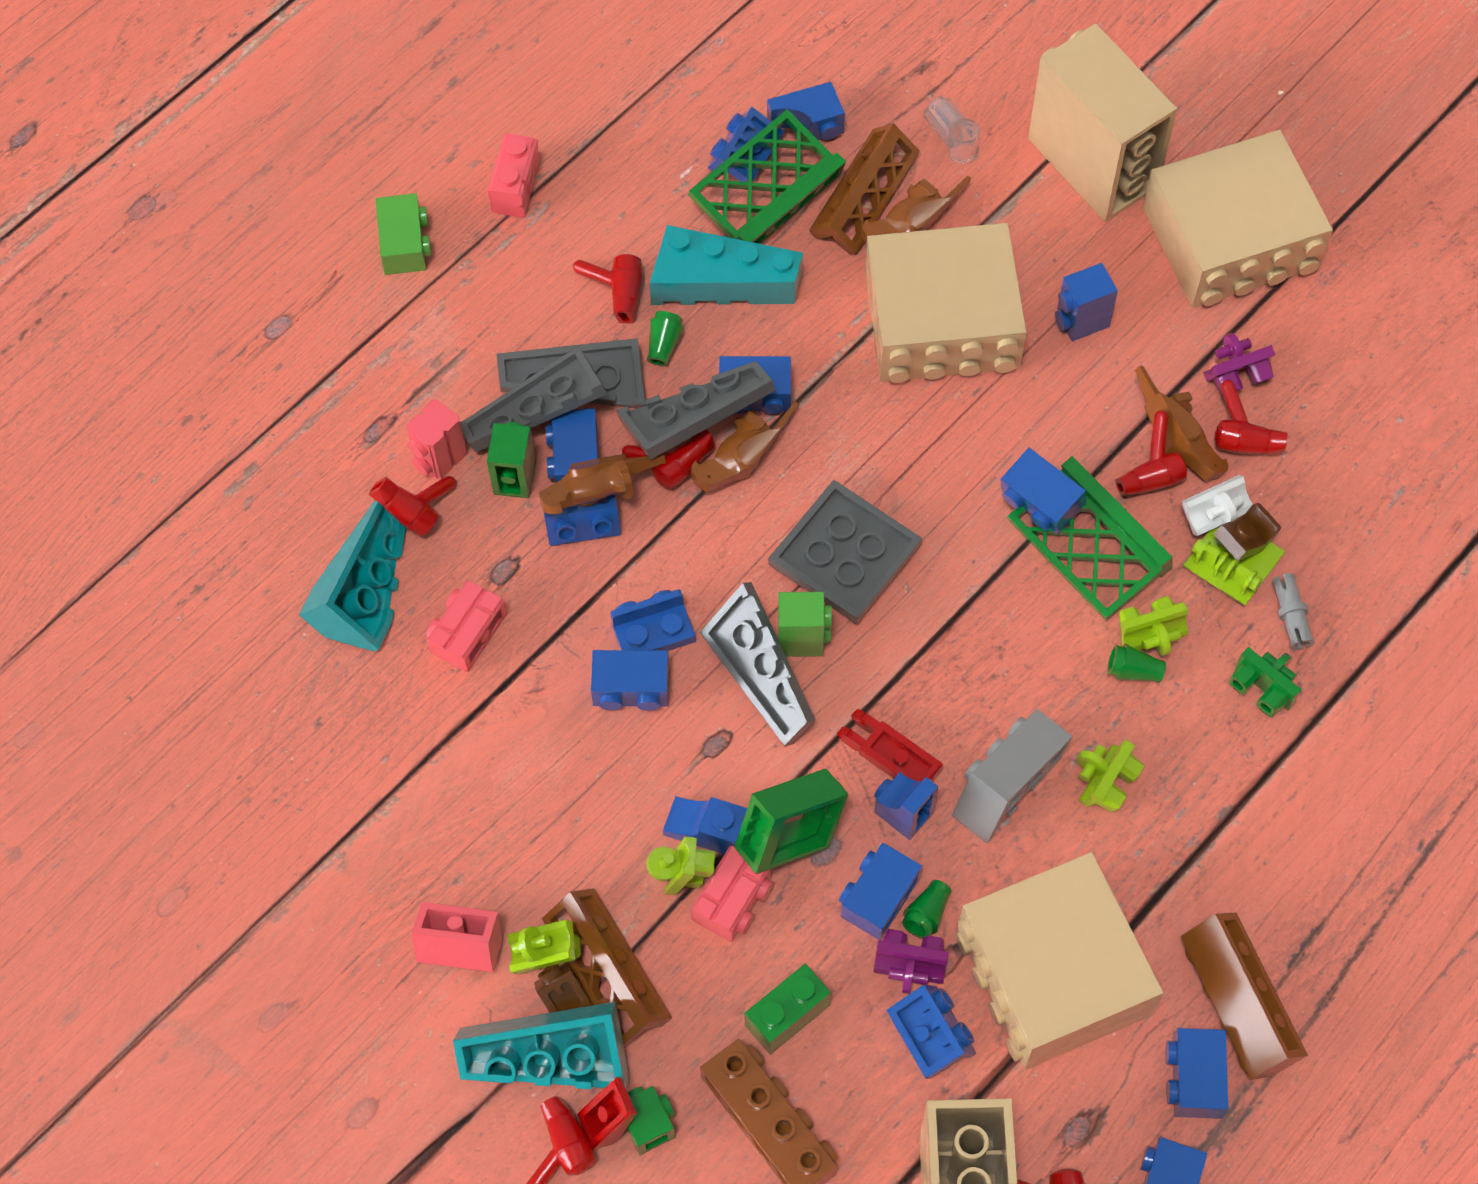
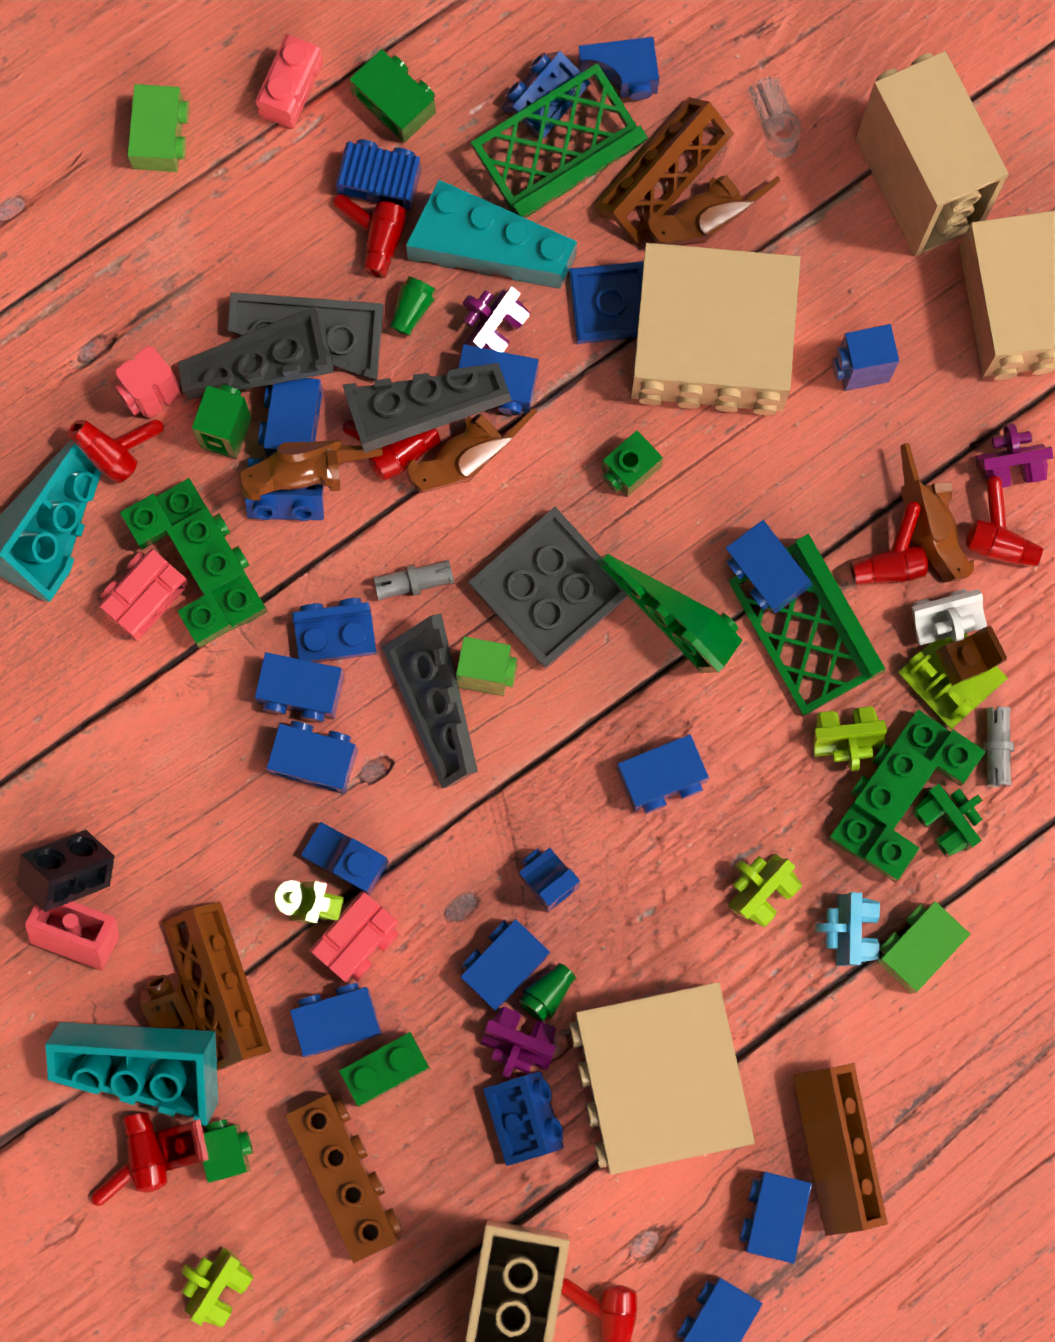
camera: 10 degrees right, 15 degrees up
lime hips [507,919,581,974] -> none
green window [734,768,849,874] -> none
red hinge [837,709,943,782] -> none
light grey wedge [951,709,1073,843] -> none
green cone [1107,643,1166,683] -> none
none -> black brick [17,830,115,912]
none -> green bracket [120,478,268,648]
none -> blue brick [267,721,358,794]
none -> blue brick [290,982,382,1058]
none -> blue brick [336,139,421,211]
none -> green brick [349,49,436,143]
none -> light grey pin [373,559,454,601]
none -> hips [463,287,530,352]
none -> blue tile [569,261,643,344]
none -> green wedge [596,554,743,673]
none -> green brick [602,430,663,497]
none -> blue brick [616,734,709,814]
none -> medium azure hips [815,892,880,967]
none -> green bracket [828,709,986,883]
none -> bright green brick [877,901,971,994]

